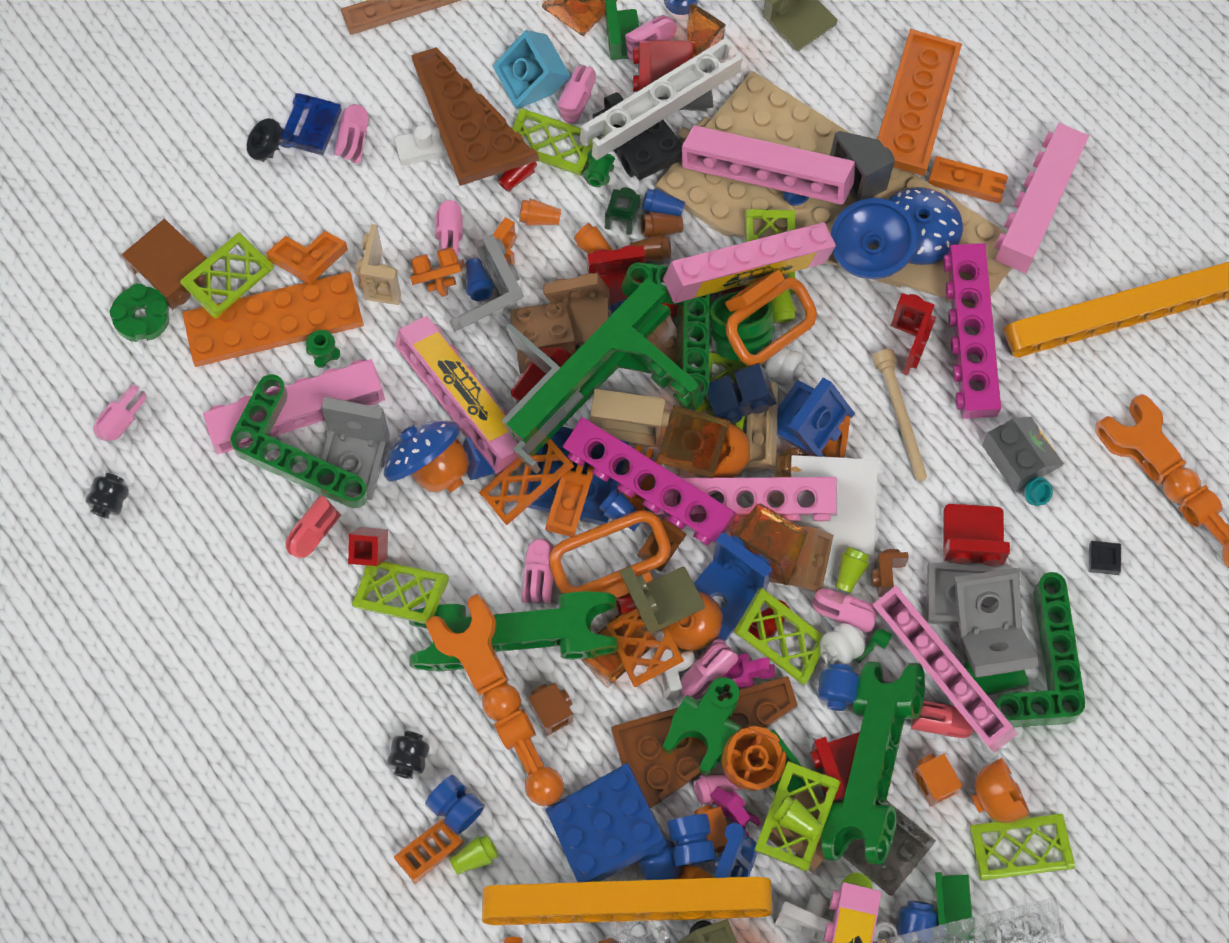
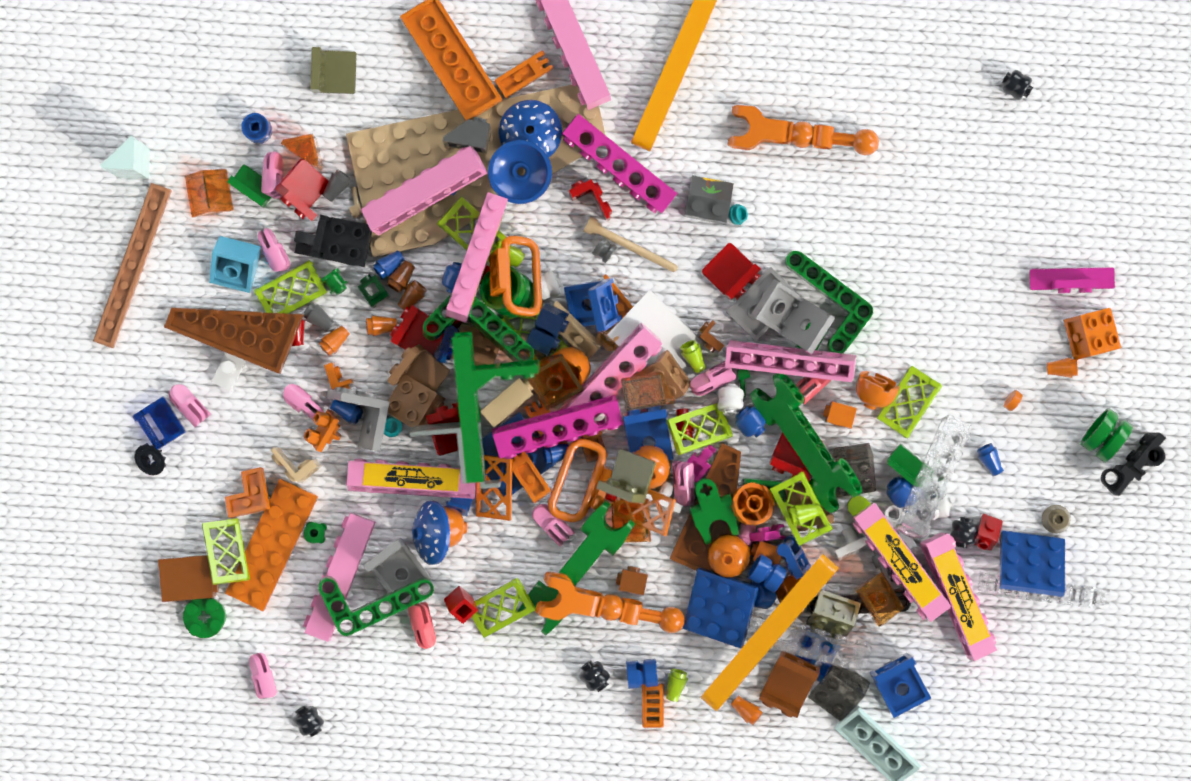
camera: 45 degrees left, 20 degrees up
white piece [580,37,743,161] -> none
black tile [1089,541,1121,575] -> none
none -> dark grey cone [303,302,334,331]
none -> teal plate [383,416,402,437]
none -> dark grey wheel [592,237,618,263]
none -> orange cylinder [708,534,751,578]

